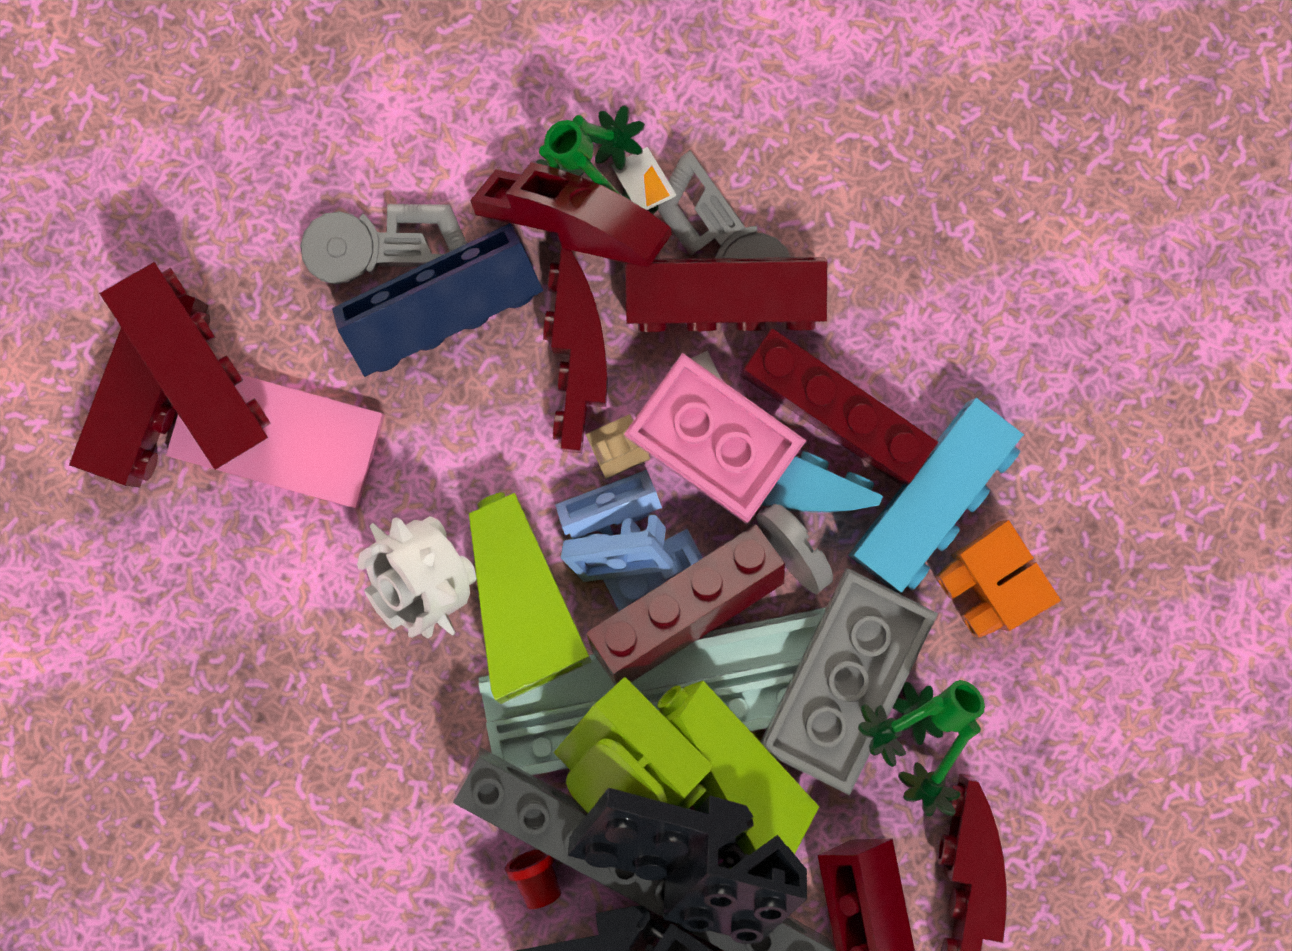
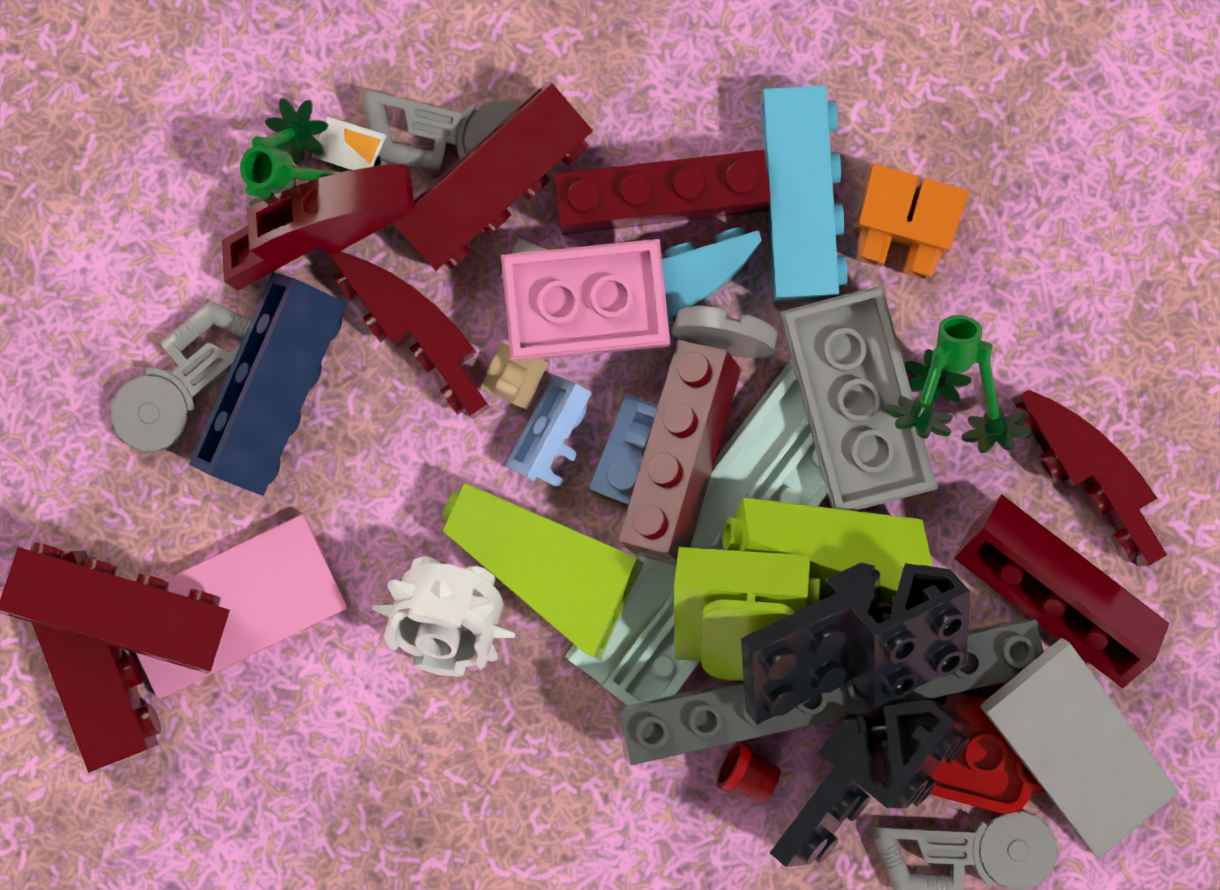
camera: 35 degrees left, 0 degrees up
light blue plate [561,515,674,582] -> none

